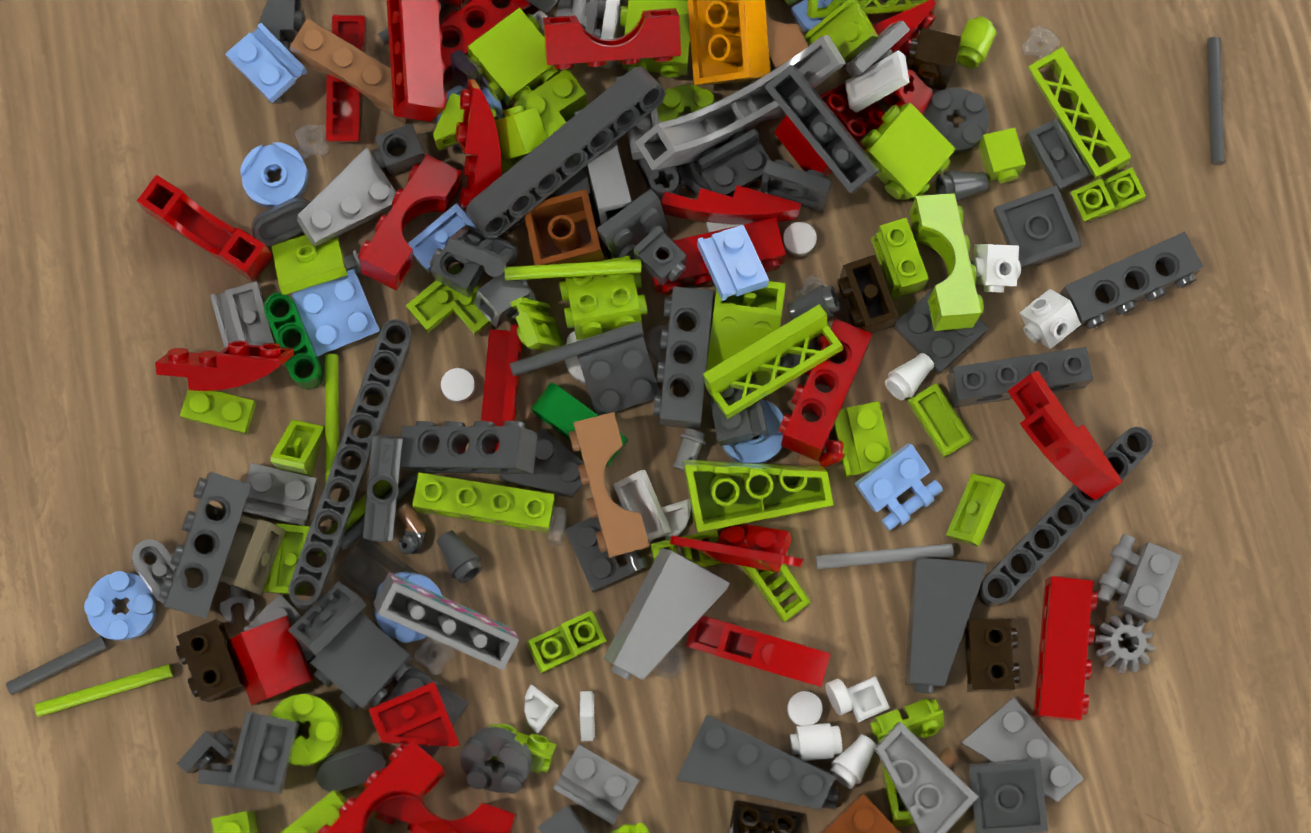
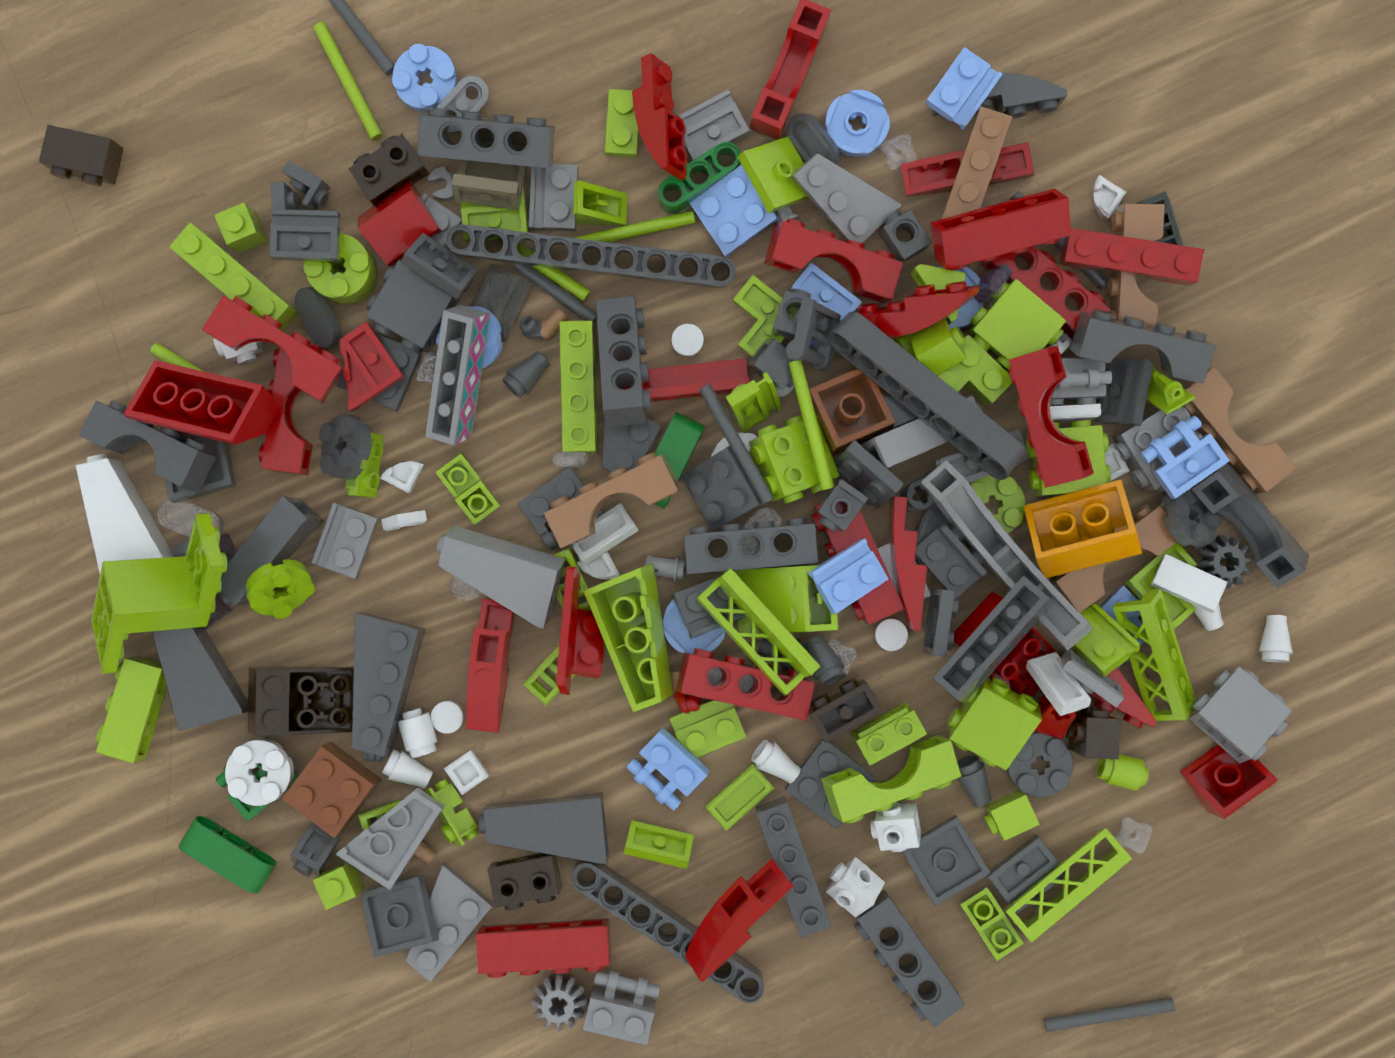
camera: 80 degrees right, 10 degrees up
dark grey piece [363,434,403,542] -> none
light grey bar [815,543,953,569] -> none
white tile [825,679,853,716] -> none

